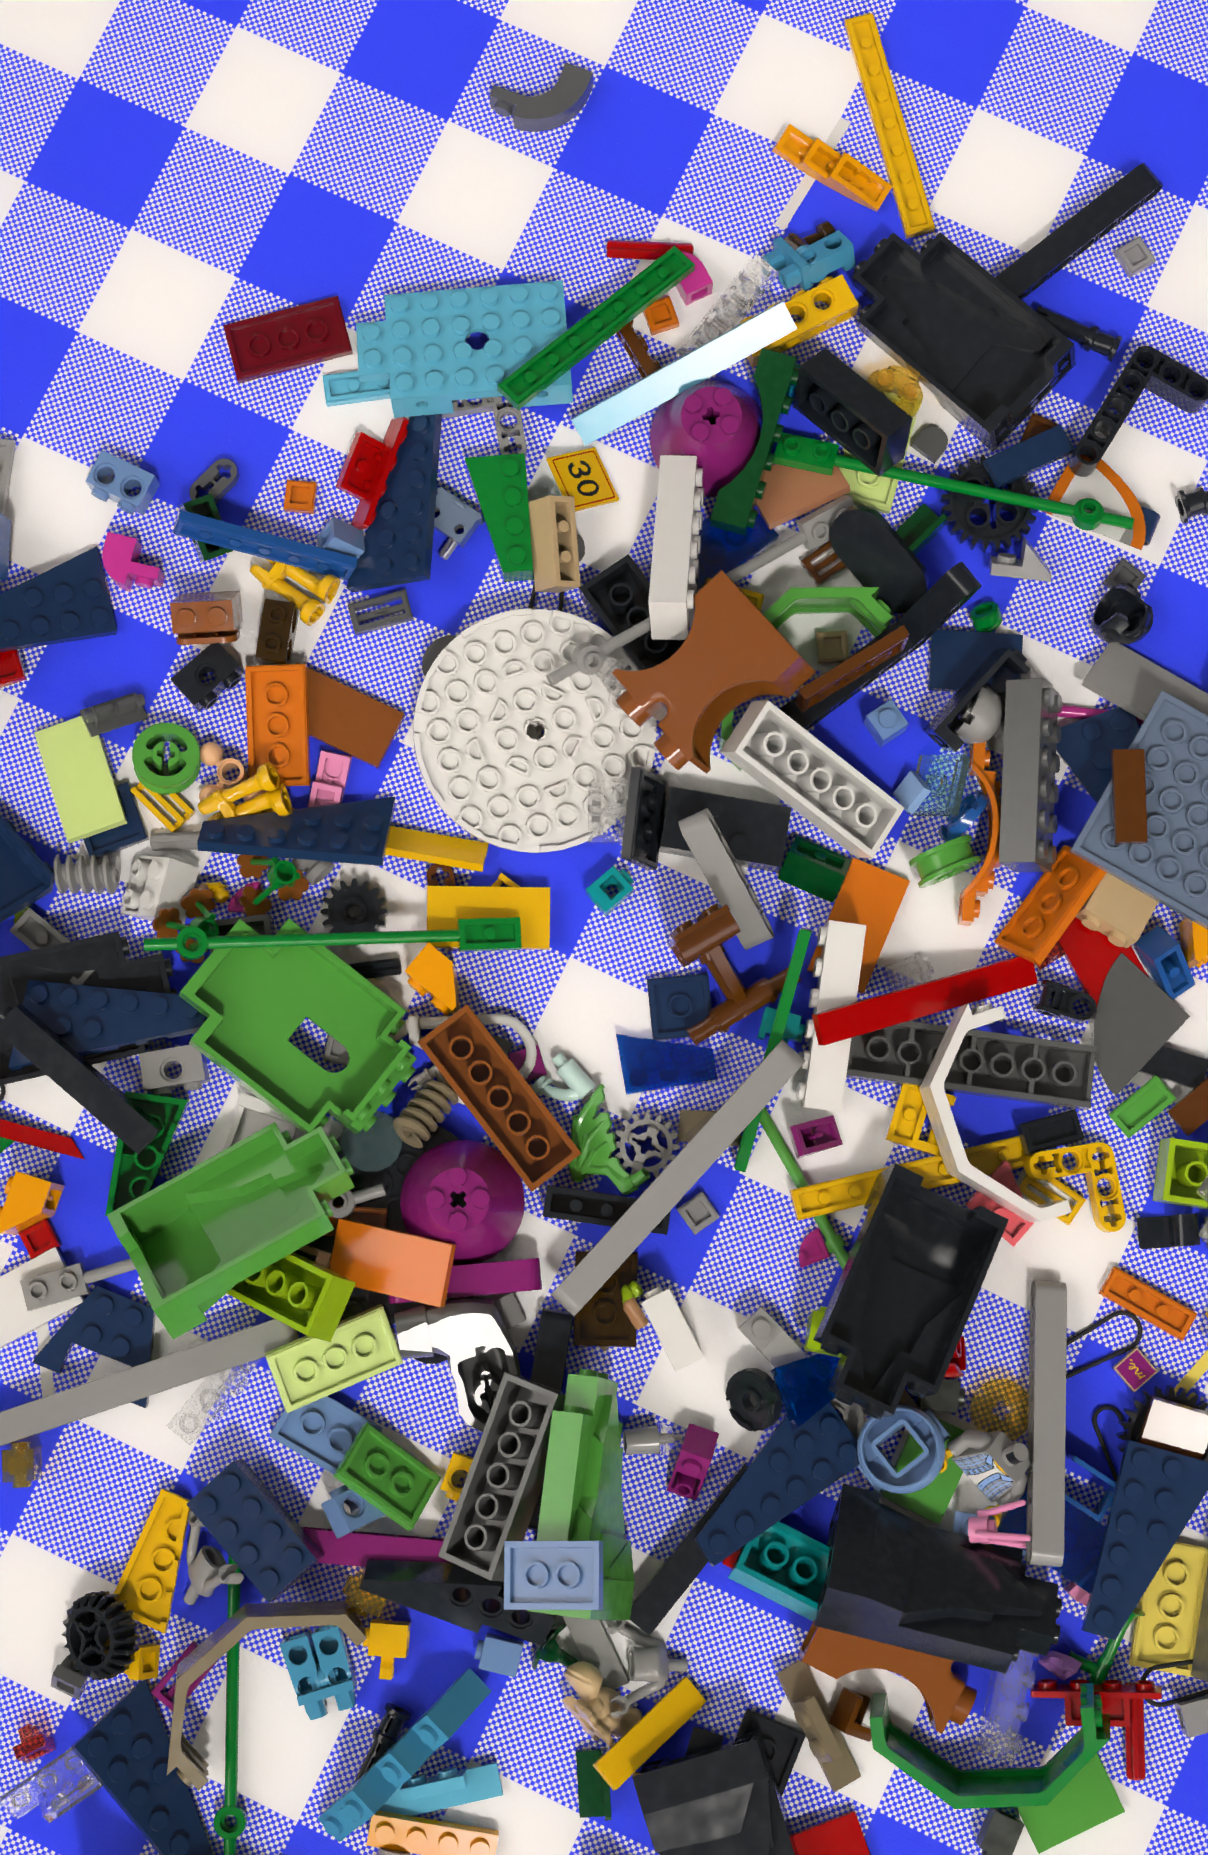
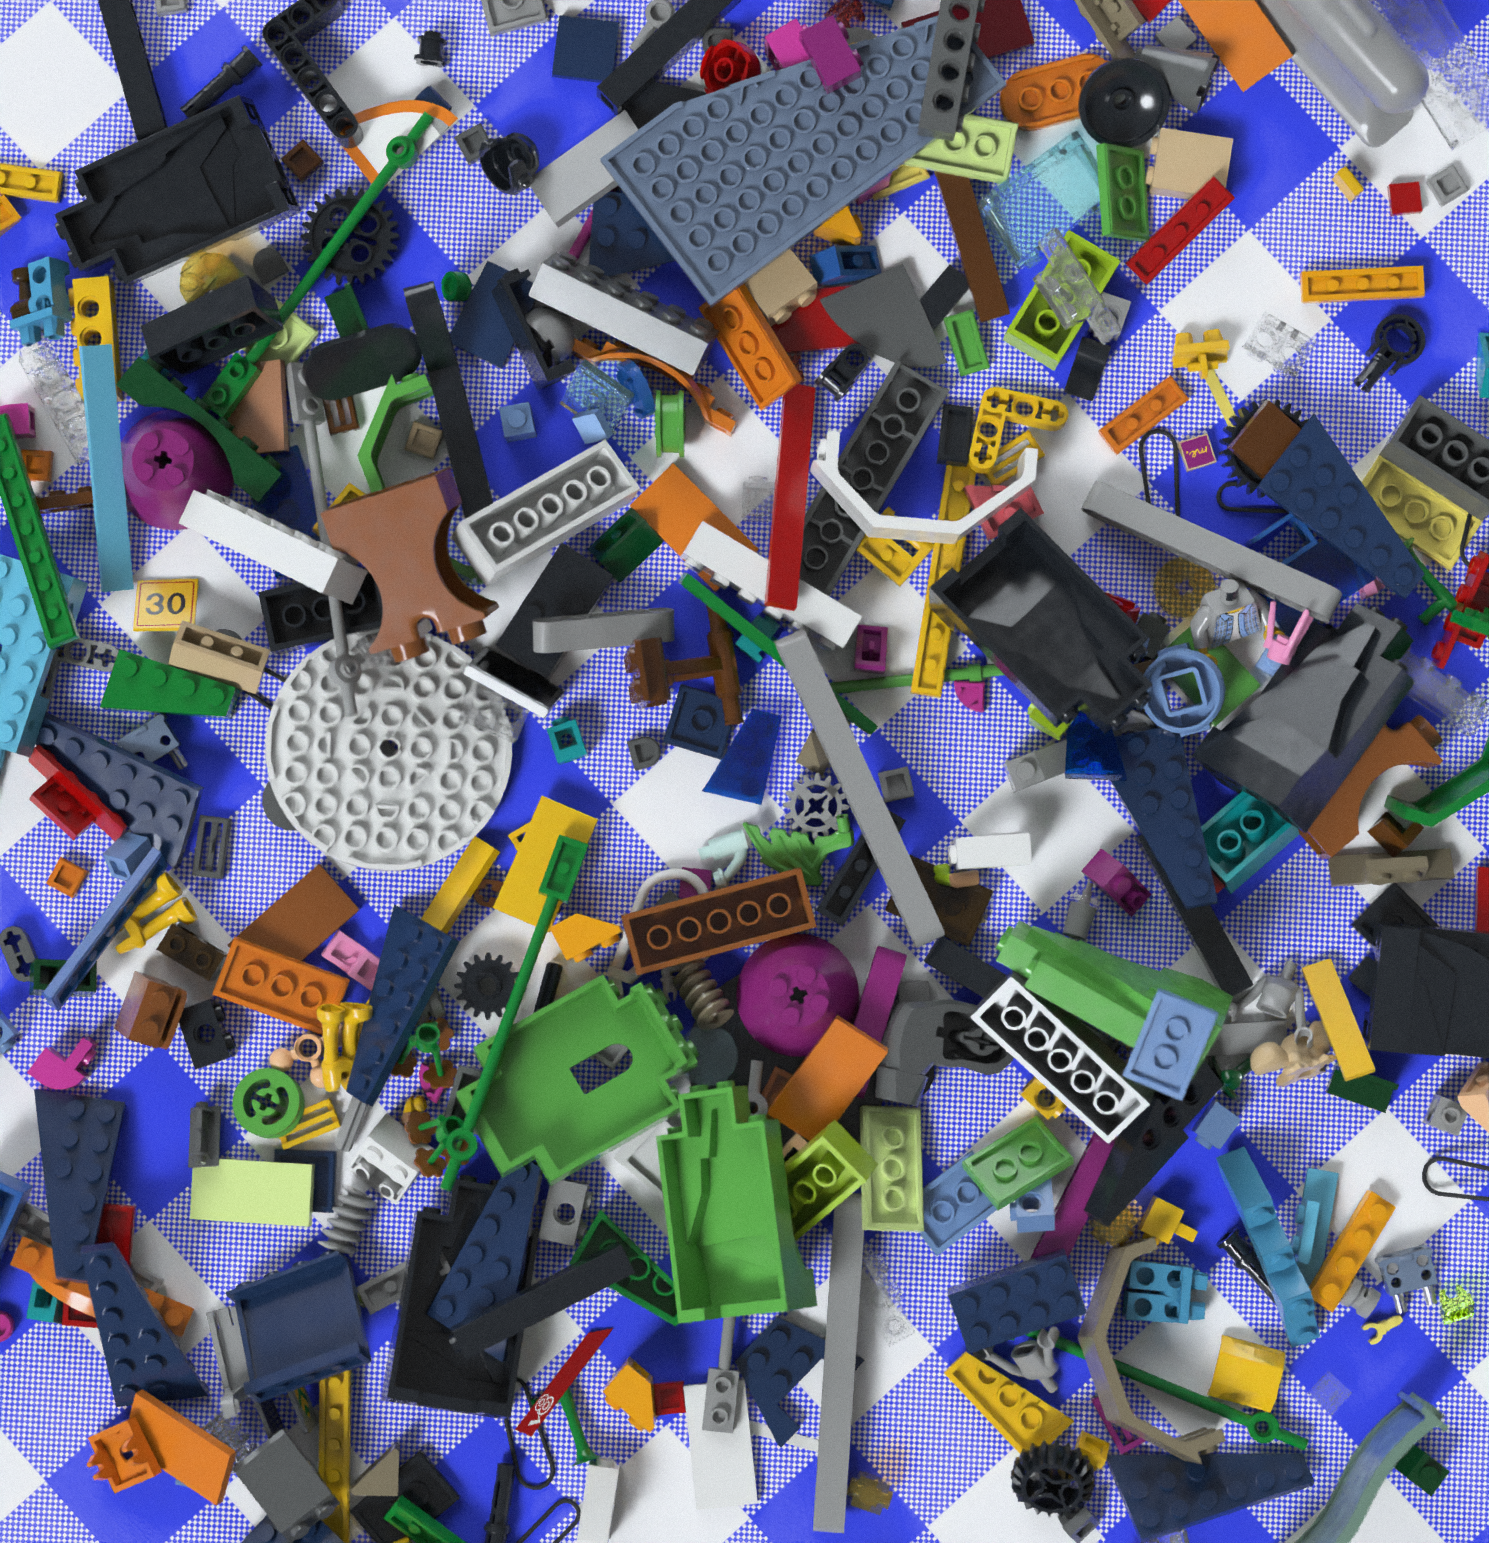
camera: 65 degrees left, 5 degrees up
black tile [725,1368,782,1432] -> none
reddish brown tile [795,625,909,712] -> none
dark blue tile [982,424,1075,489] -> none
light grey slope [988,537,1052,582] -> none
medium lavender tile [1038,1651,1082,1681] -> none
reddish brown tile [1111,749,1148,844] -> none
none -> dark grey tile [627,737,661,771]
none -> yellow slope [1207,1334,1285,1413]

